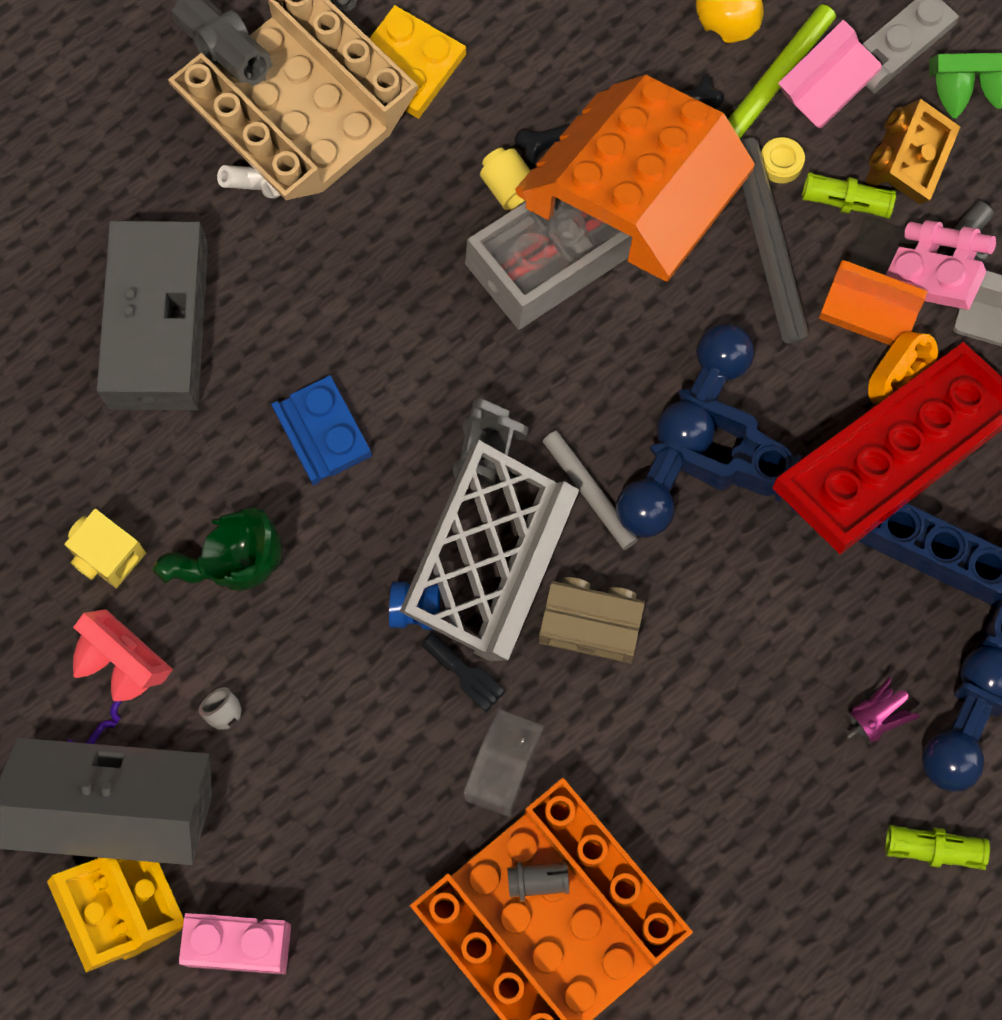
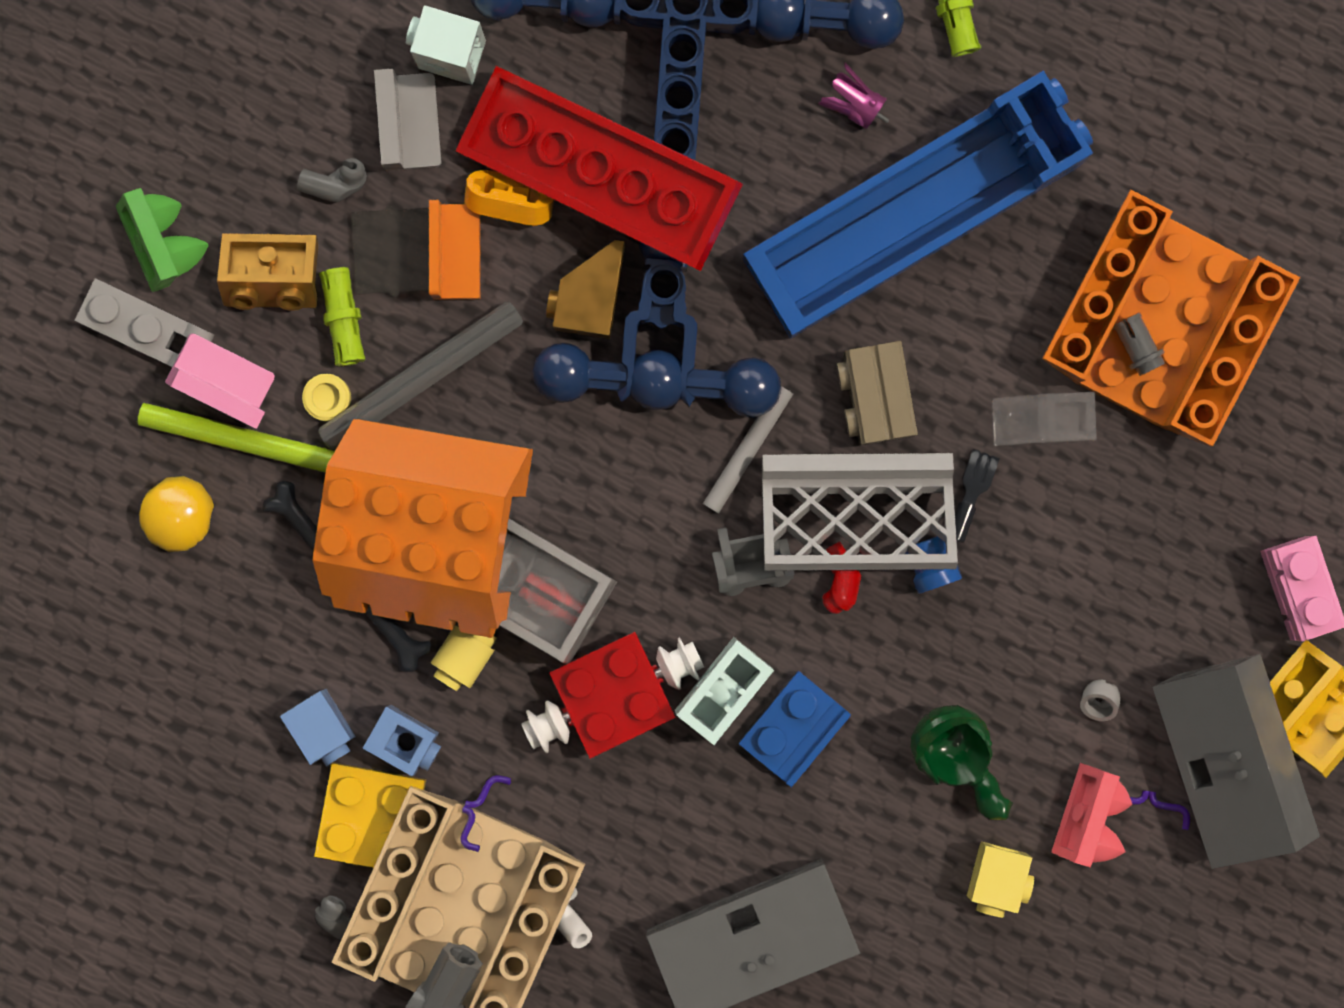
camera: 115 degrees left, 15 degrees up
bright pink plate [886,220,996,310] -> none
none -> medium blue brick [280,689,356,766]
none -> medium blue brick [363,705,442,776]
none -> dark purple piece [460,775,511,852]
none -> red plate [521,632,704,759]
none -> pearl gold slope [546,240,625,339]
none -> light aqua brick [675,637,774,745]
none -> blue brick [743,70,1093,339]
none -> red arm [823,541,861,614]

